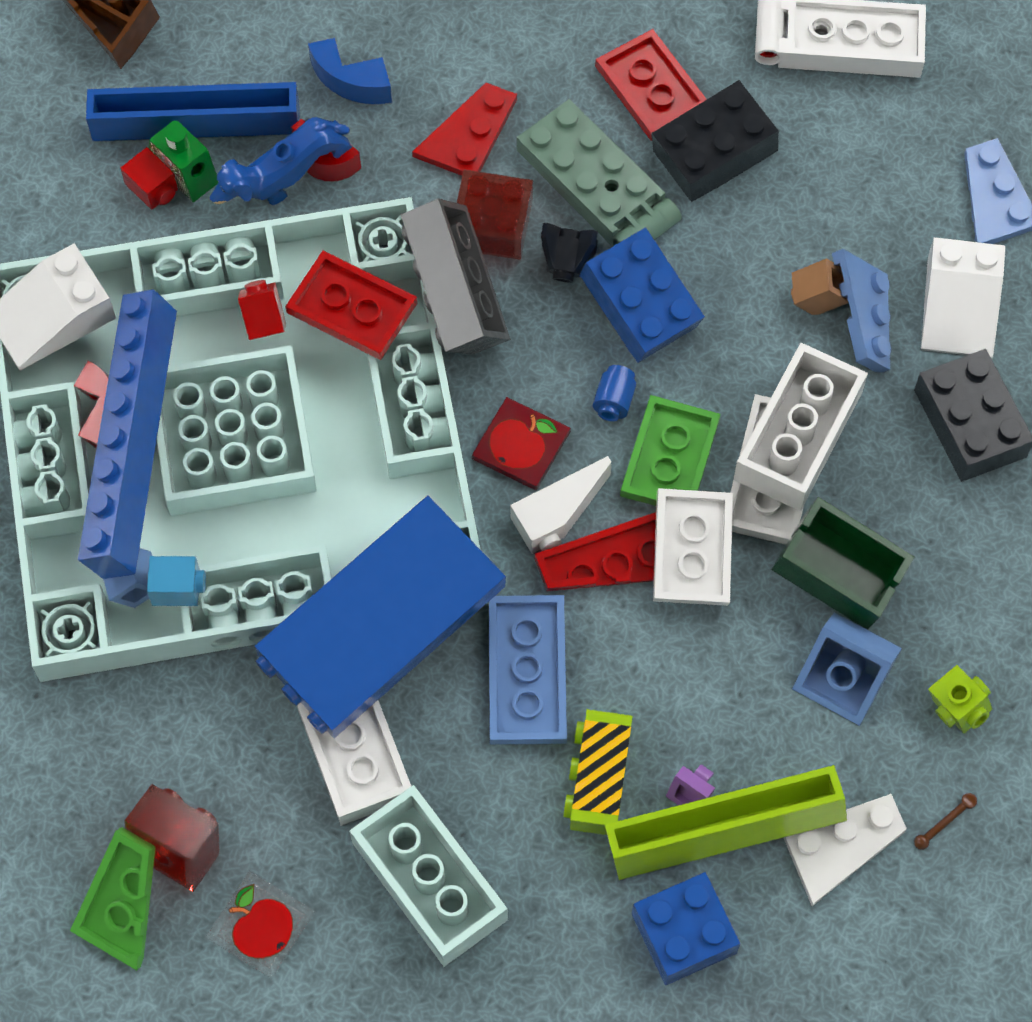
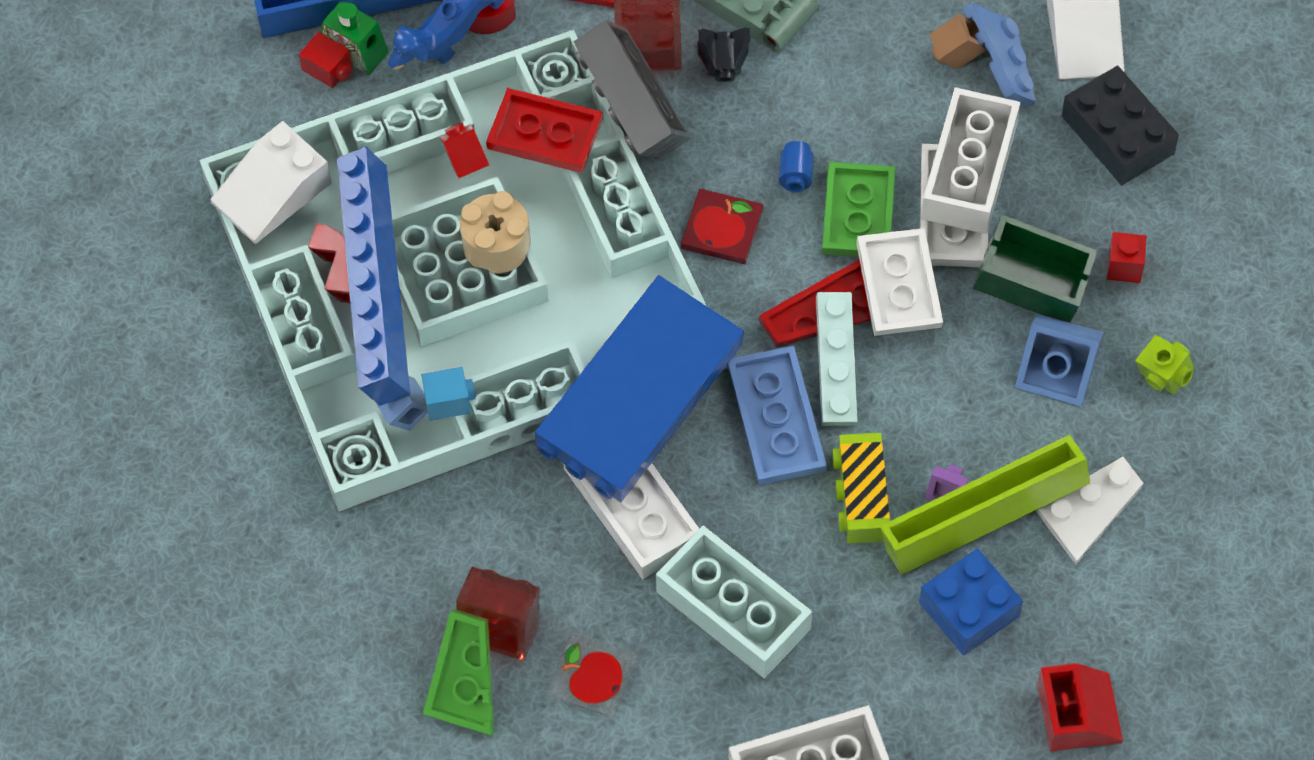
camera: 10 degrees left, 5 degrees down
white slope [510,456,611,554] -> none
blue brick [580,227,705,363] -> none
reddish brown hinge [914,793,977,850] -> none
none -> tan brick [460,191,531,273]
none -> light aqua plate [816,292,857,426]
none -> red brick [1107,232,1147,283]

